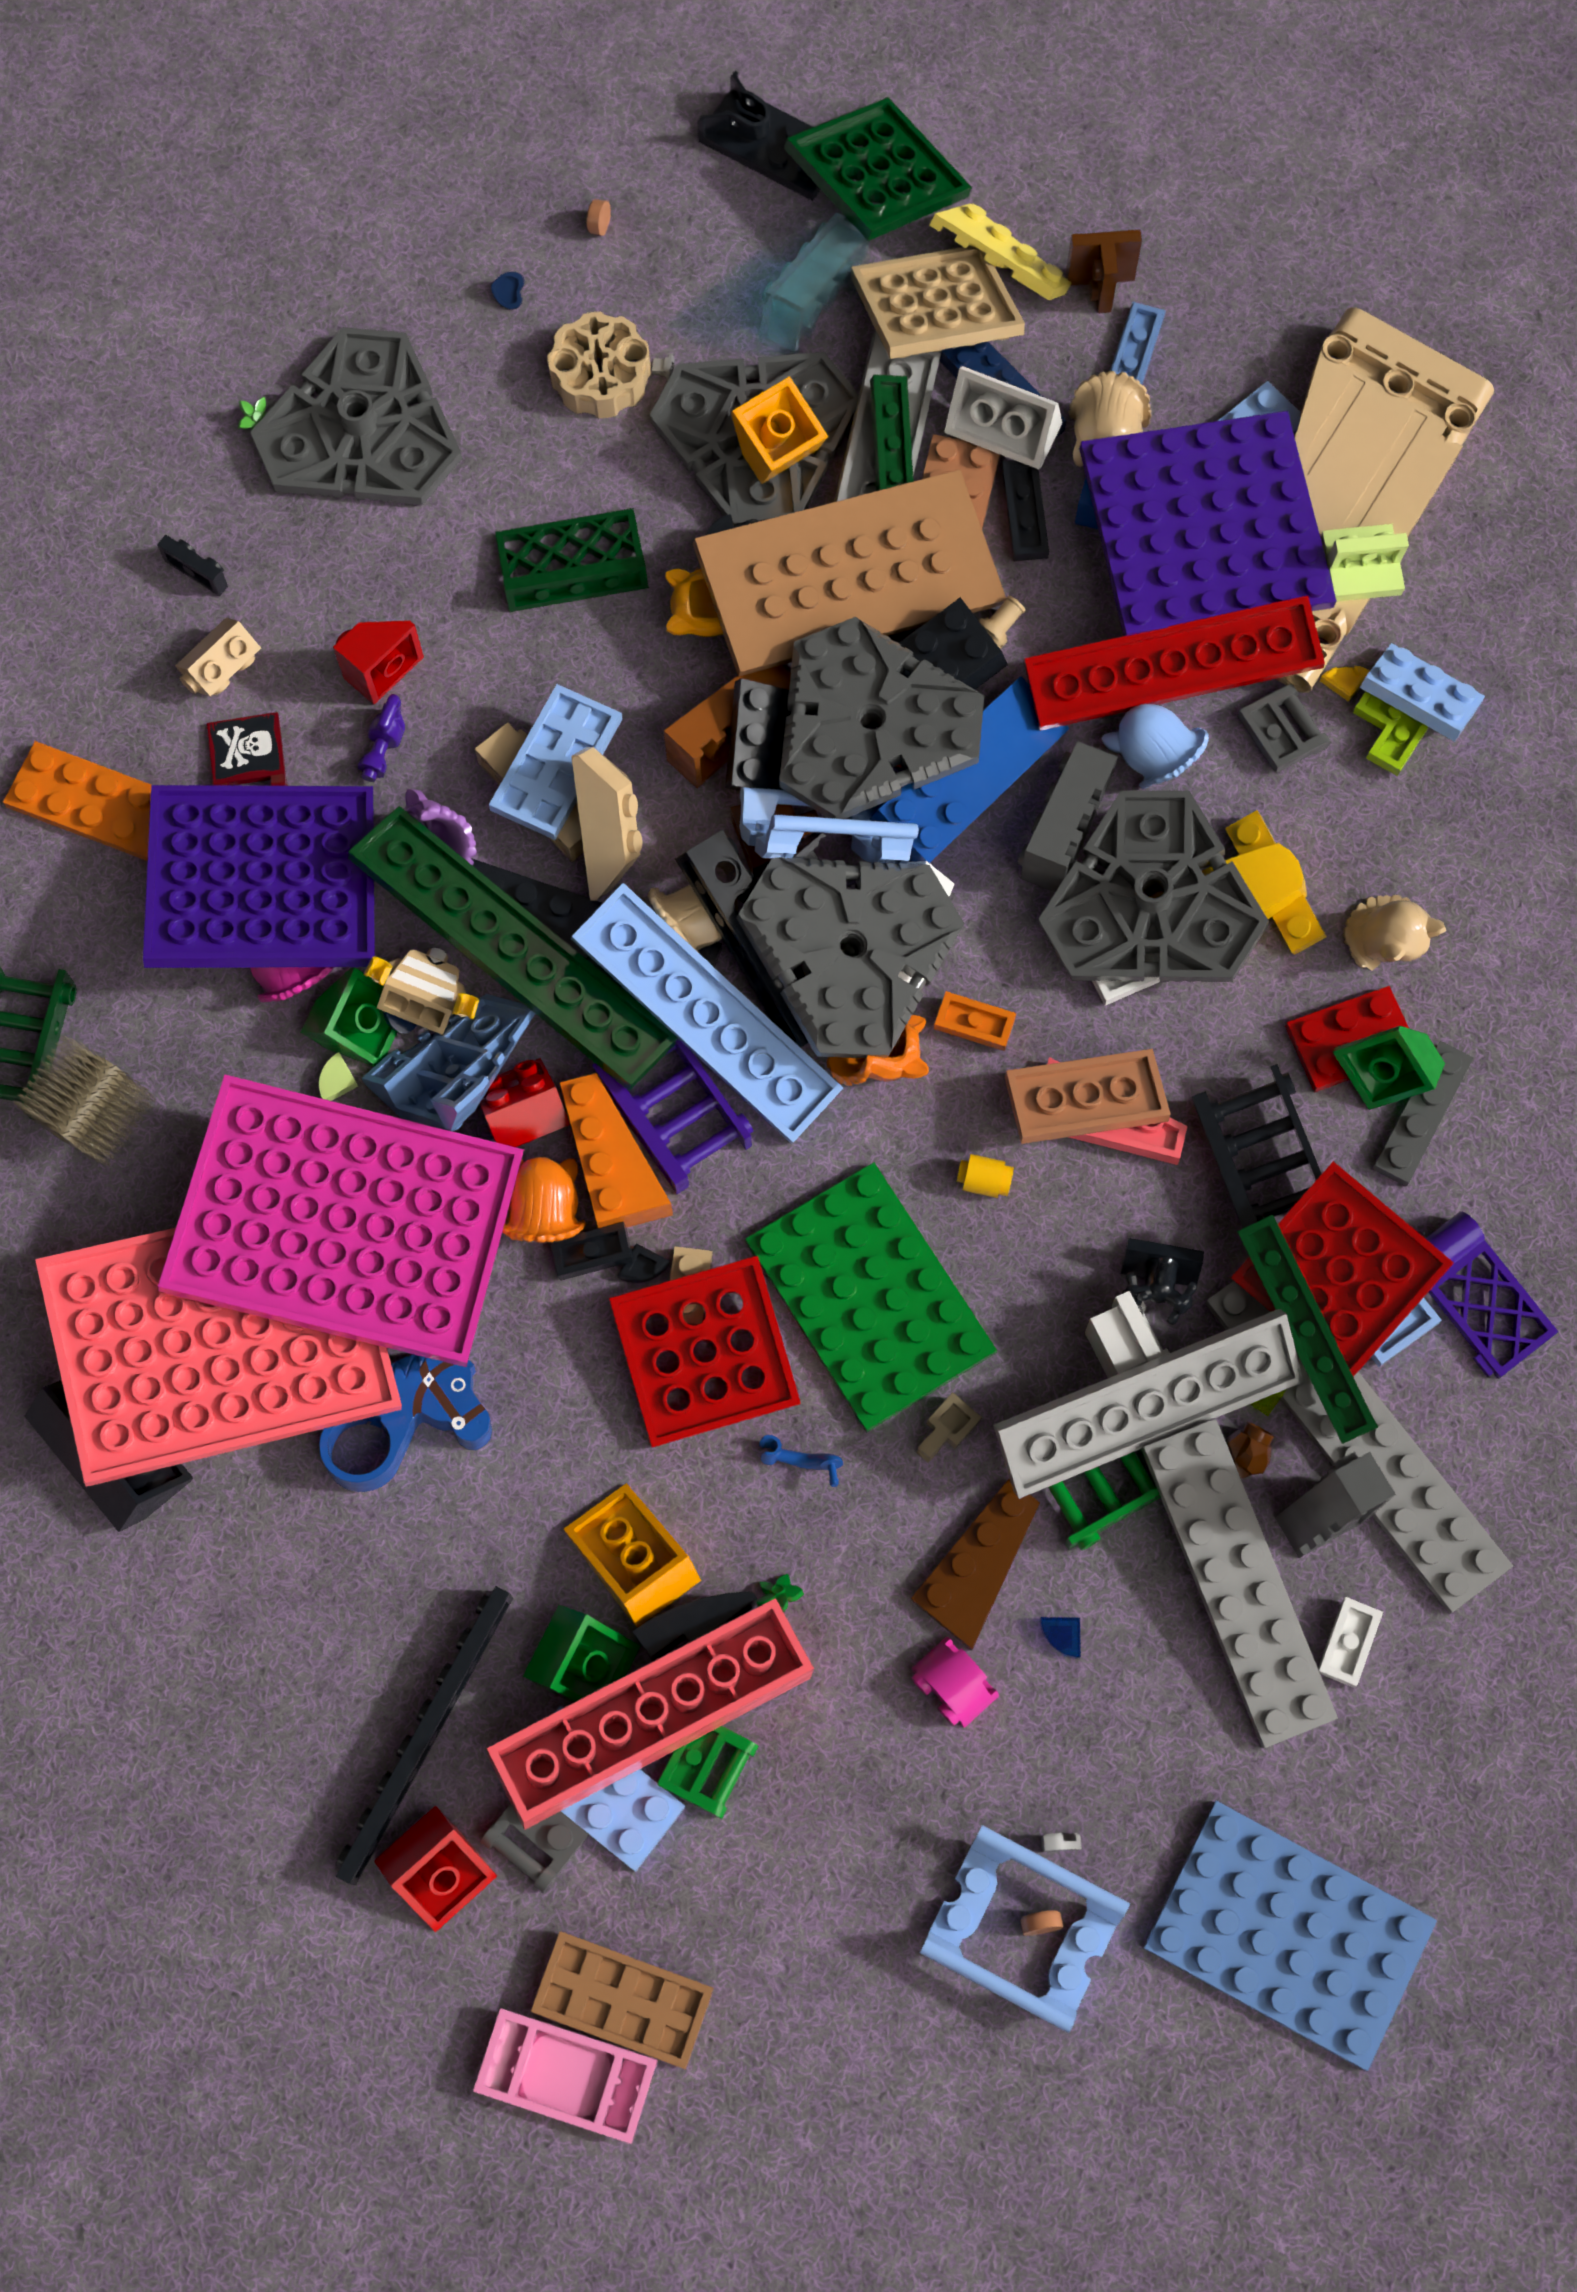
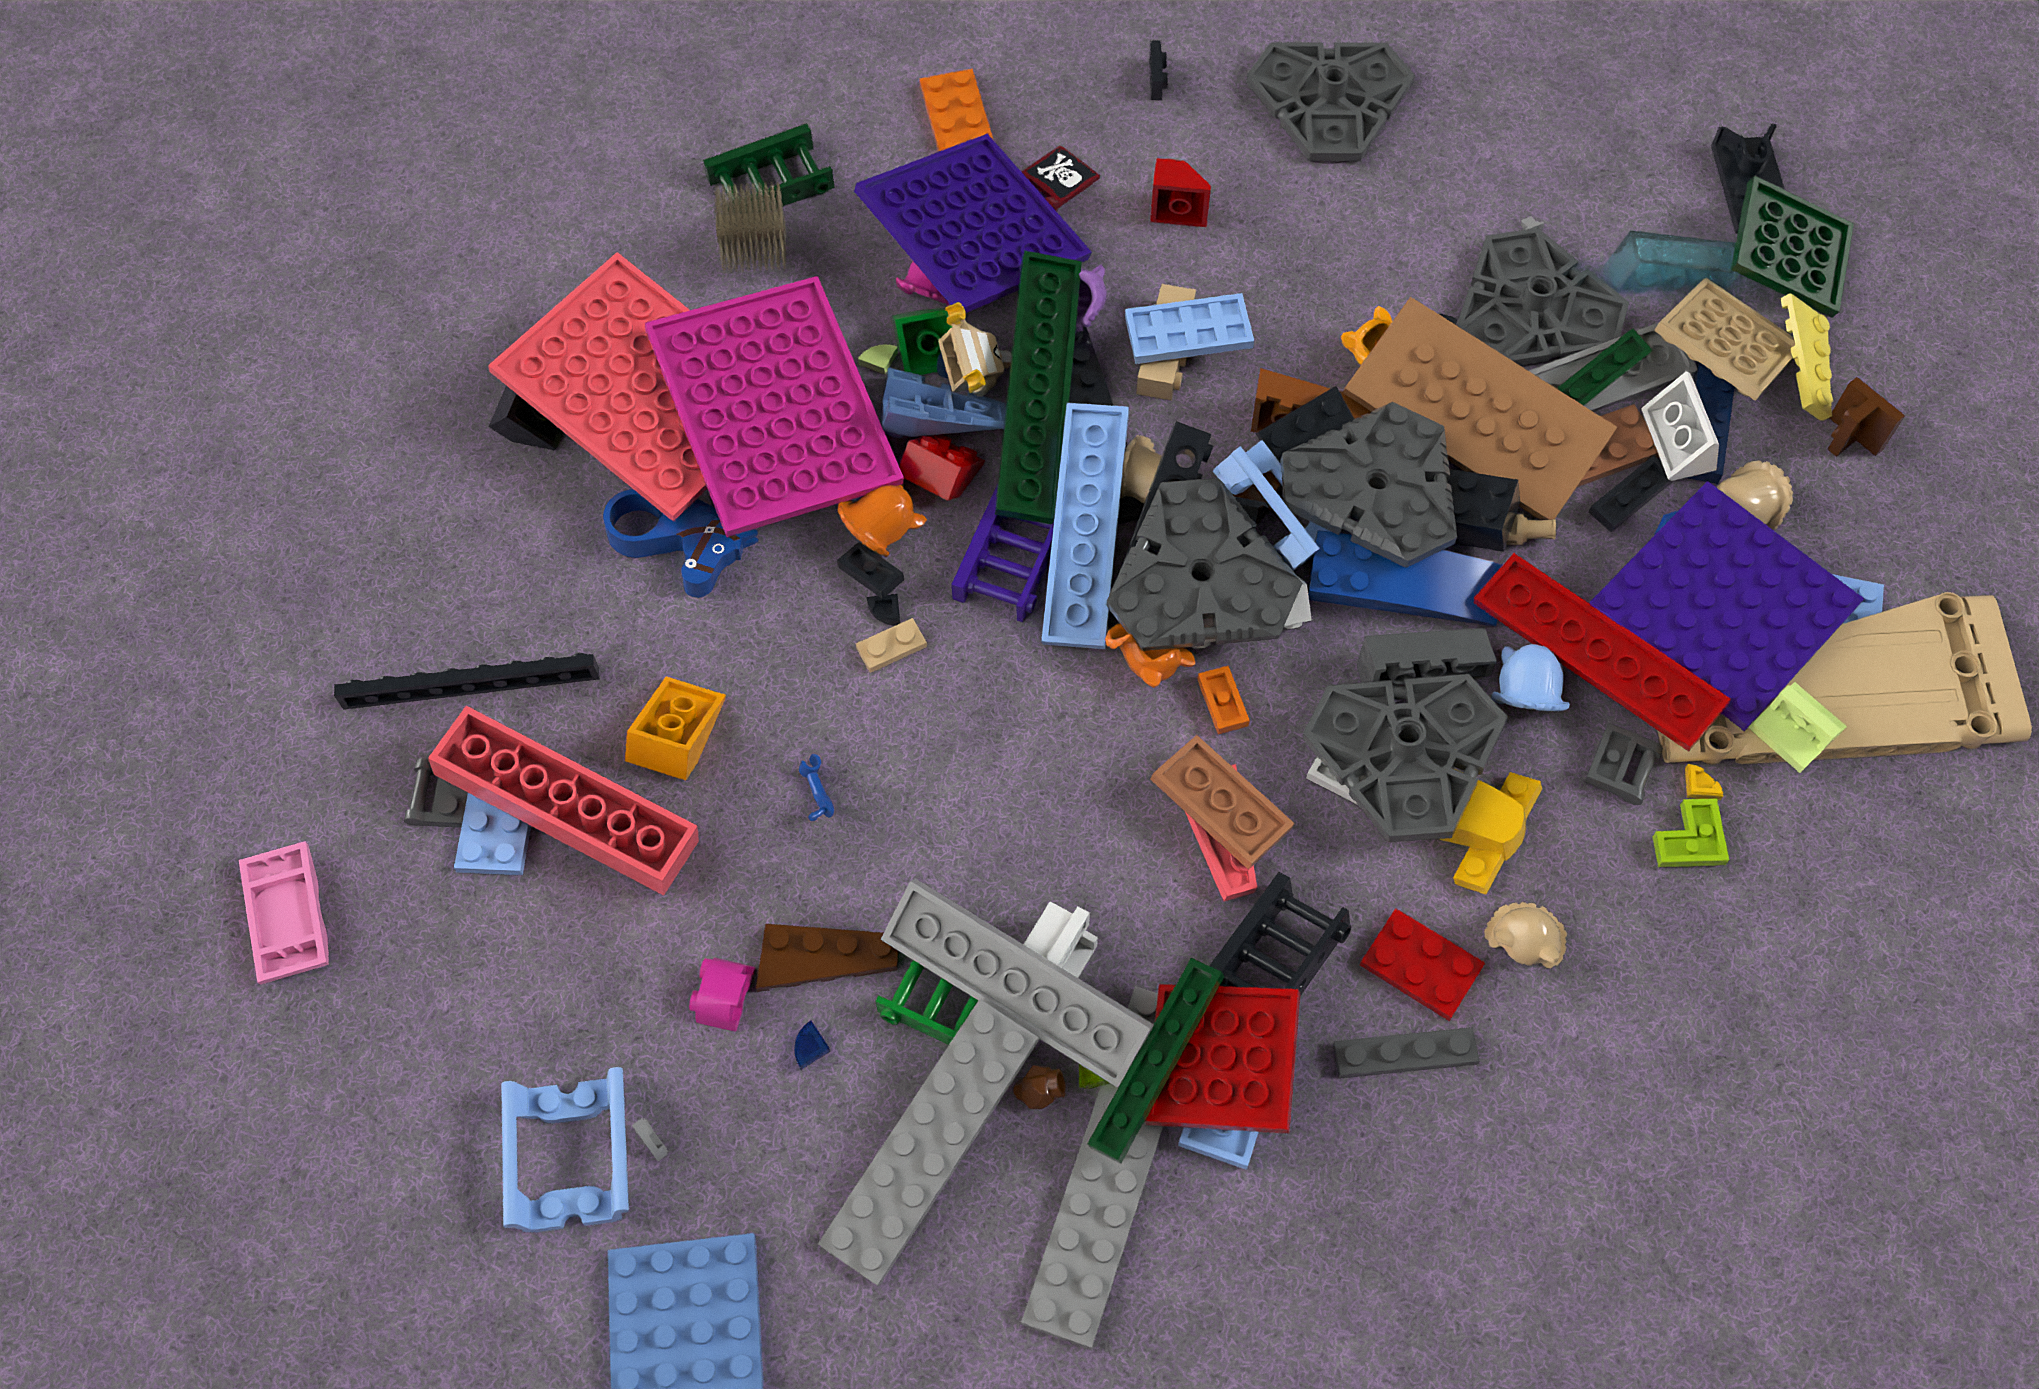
camera: 55 degrees right, 10 degrees down
tan brick [175,618,261,696] -> none
bright green plant [238,397,268,430] -> none
dark purple piece [358,694,405,782] -> none
red slope [374,1805,497,1932] -> none
dark blue piece [491,271,525,309] -> none
dark green fence [495,508,649,612] -> none
green slope [523,1604,640,1703] -> none
medium nougat plate [531,1931,714,2070] -> none
tan connector [548,312,651,418] -> none
orange wedge [560,1073,673,1228] -> none
tan wedge [571,747,642,901] -> none
nougat tile [587,199,611,236] -> none
red piece [609,1255,801,1448] -> none
black slope [632,1591,757,1662] -> none
green plate [657,1726,759,1819] -> none
light orange slope [731,376,829,484] -> none
green plate [745,1162,997,1433] -> none
green plant [757,1574,804,1612] -> none
dark tan plate [917,1392,982,1463] -> none
yellow brick [956,1154,1014,1198] -> none
nougat tile [1020,1910,1063,1936] -> none
medium blue tile [1110,302,1166,385] -> none
black piece [1121,1238,1204,1325] -> none
dark grey wedge [1275,1452,1396,1558] -> none
white plate [1318,1597,1383,1688] -> none
green slope [1333,1026,1445,1110] -> none
light blue plate [1360,643,1485,742] -> none
dark purple piece [1425,1211,1559,1379] -> none

